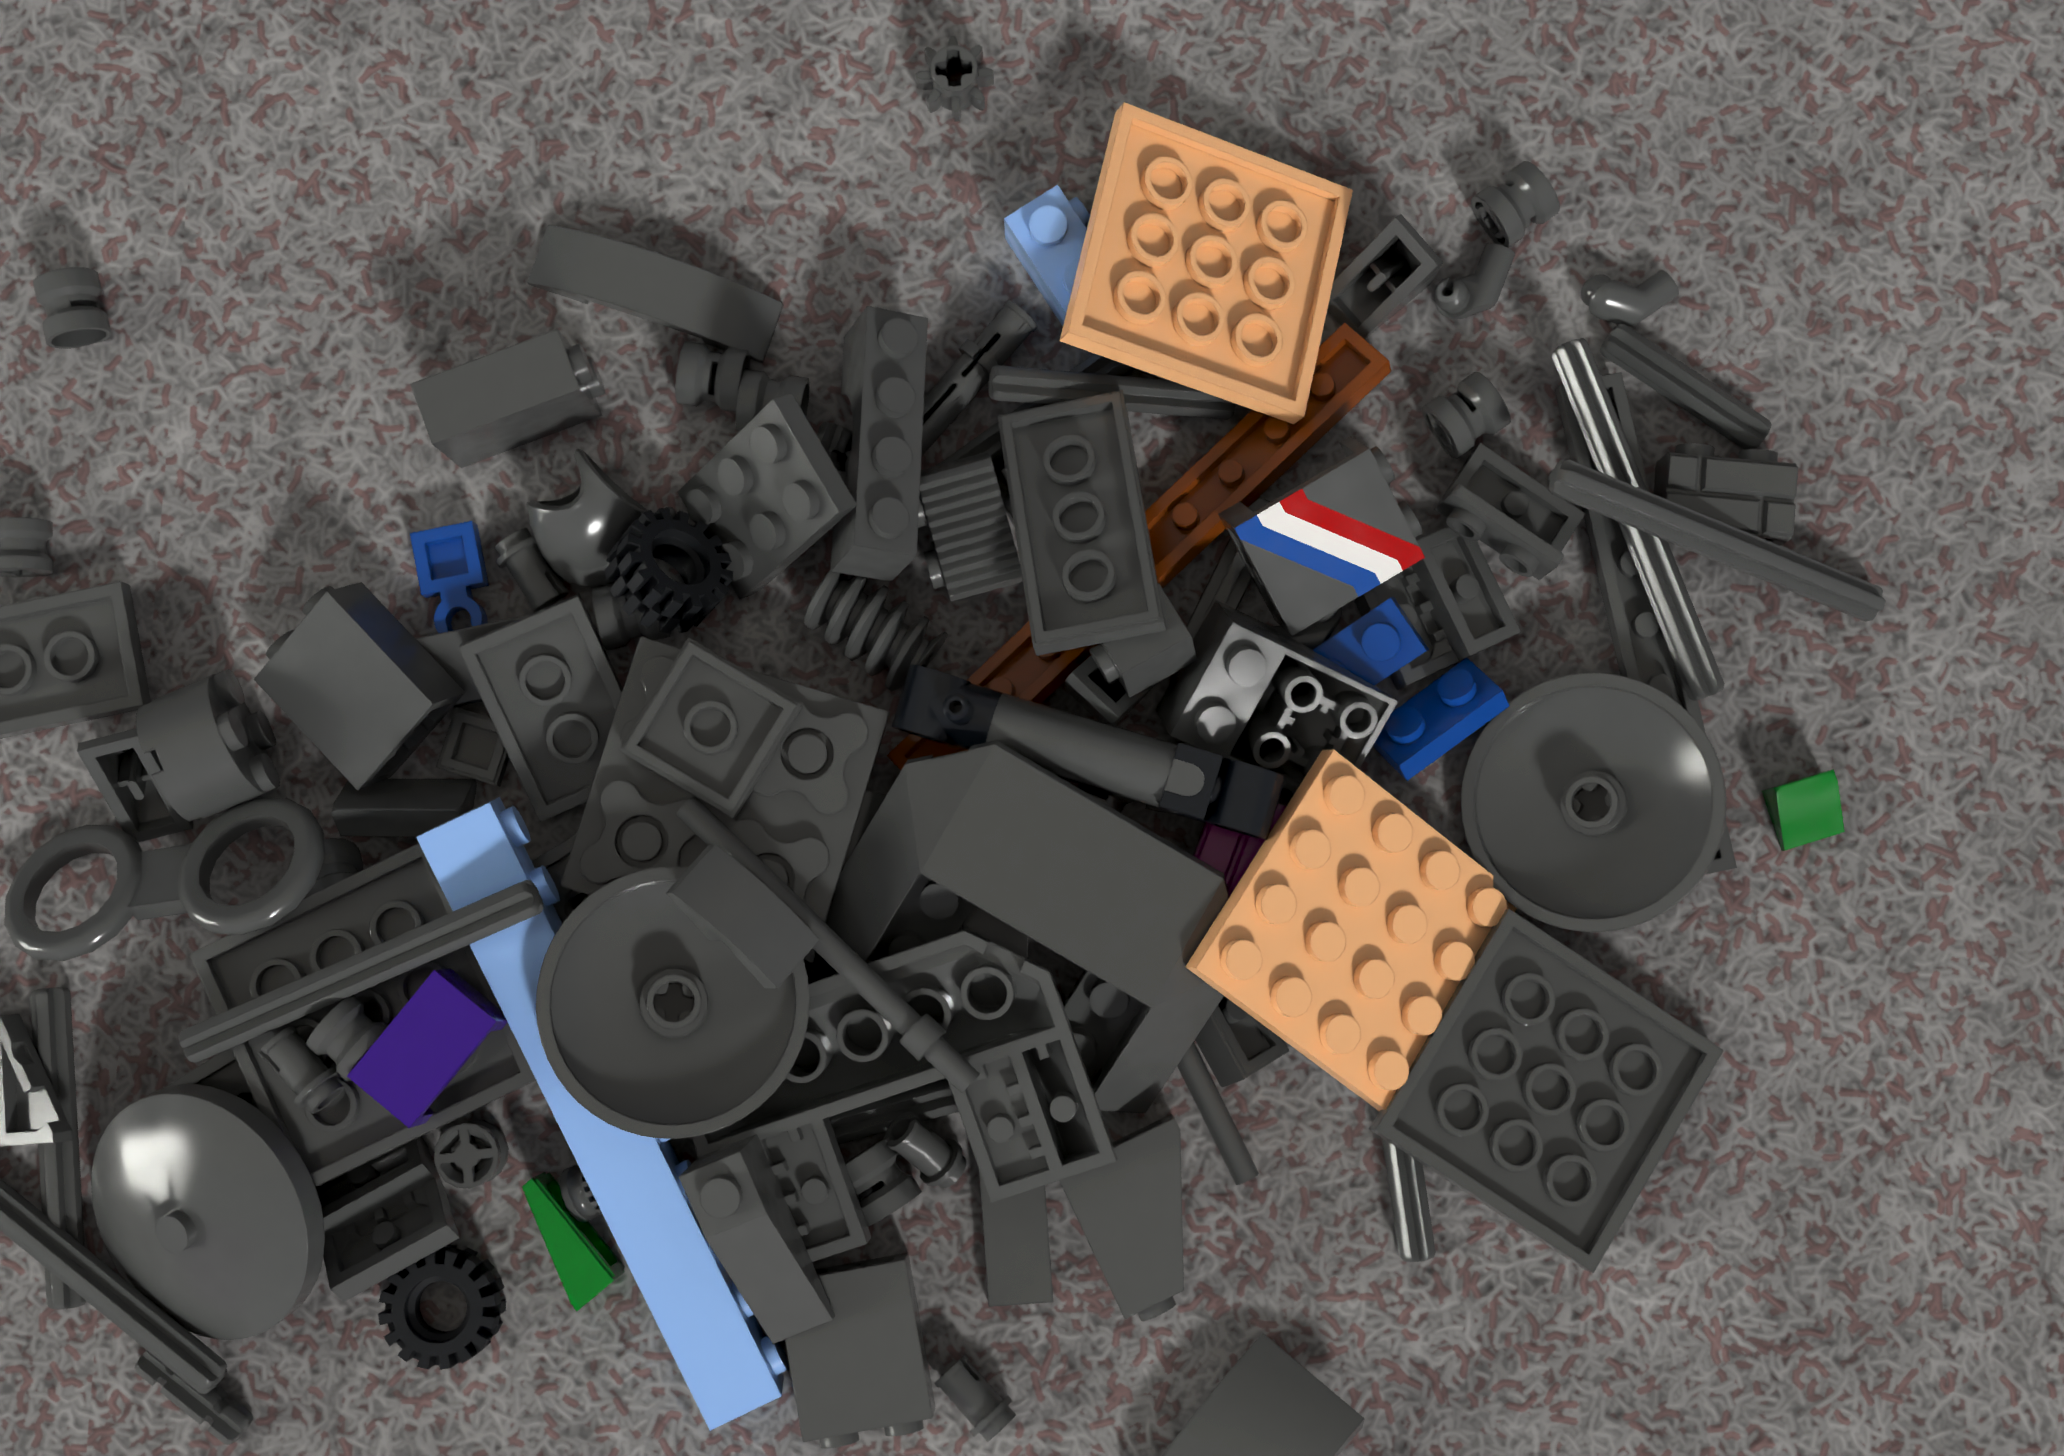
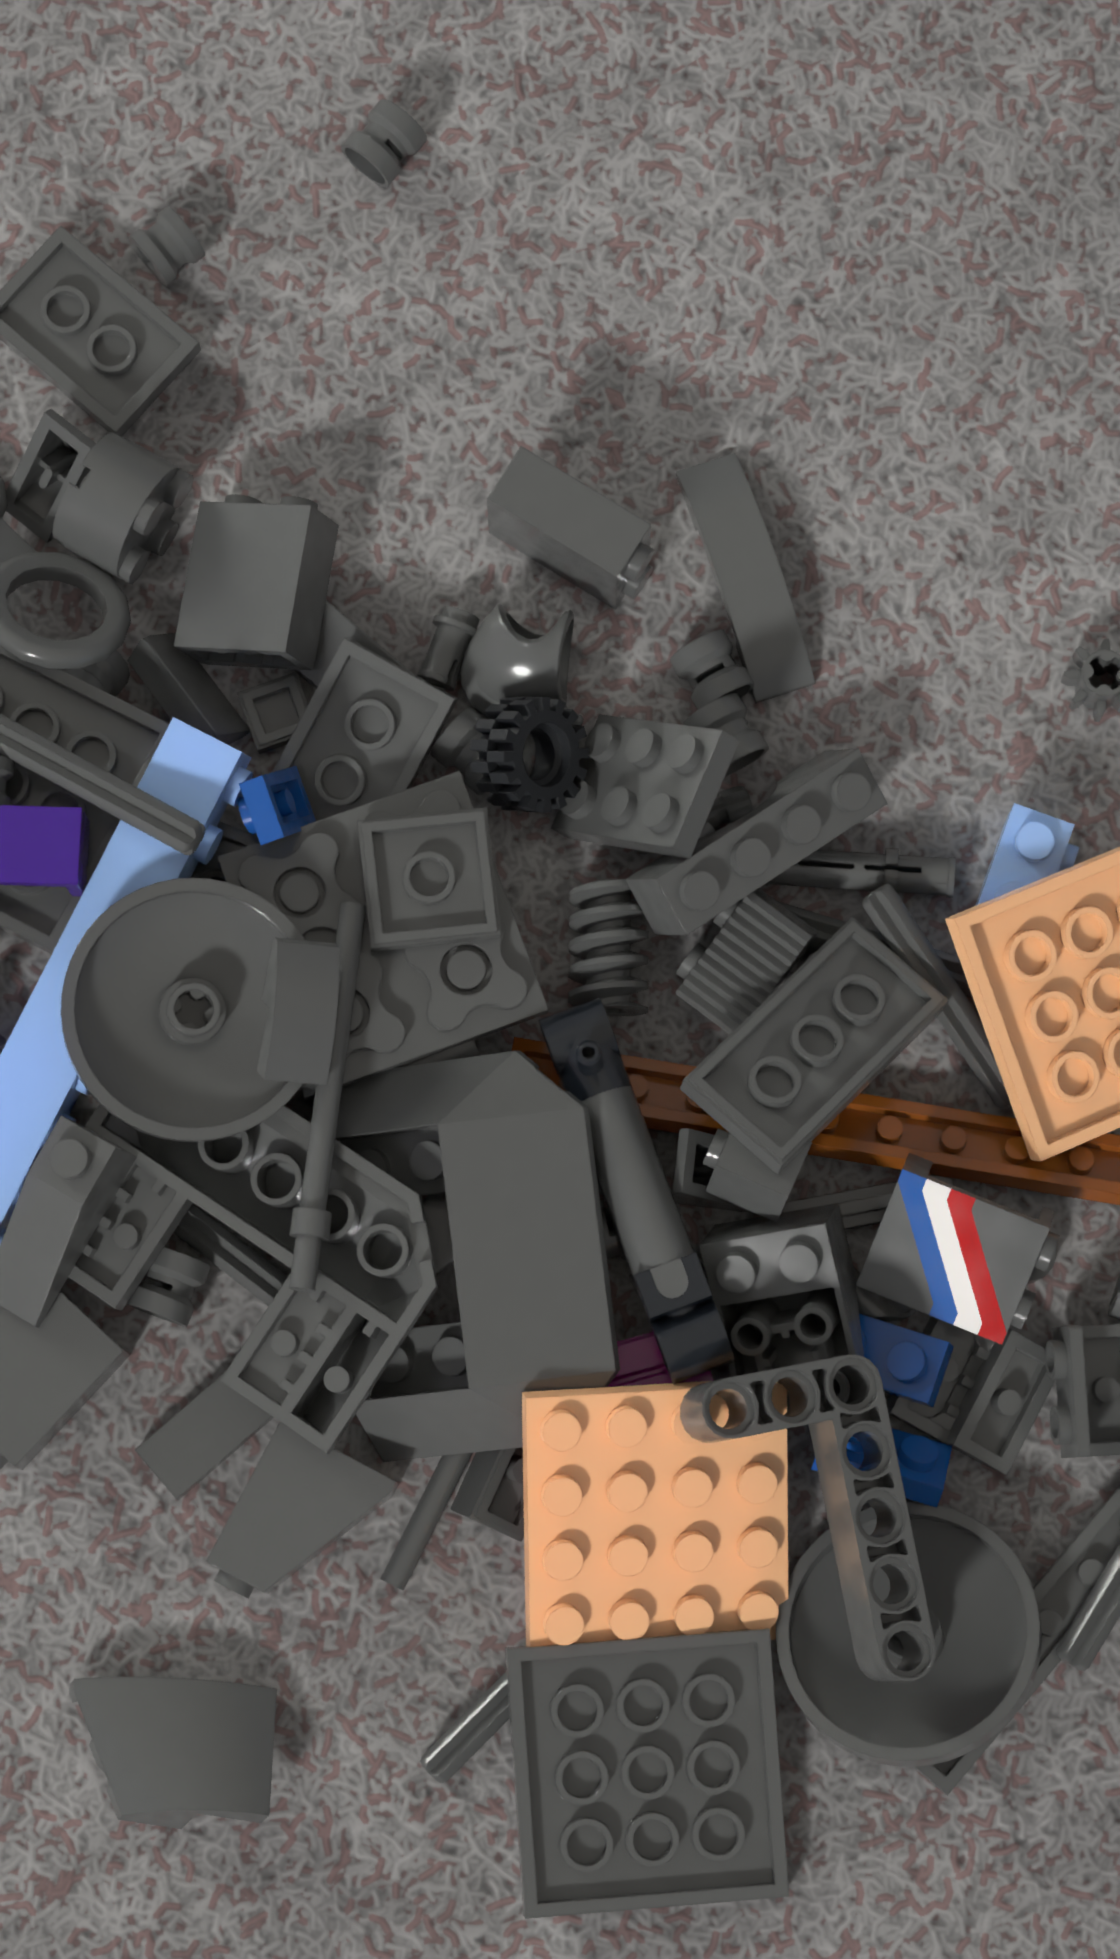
camera: 50 degrees right, 5 degrees down
blue plate [410,521,489,633] -> none
dark grey pin [885,1111,966,1188] -> none
dark grey pin [934,1354,1016,1442] -> none
green slope [1762,769,1845,851] -> none
none -> blue plate [238,766,316,845]
none -> dark grey beam [680,1355,936,1682]

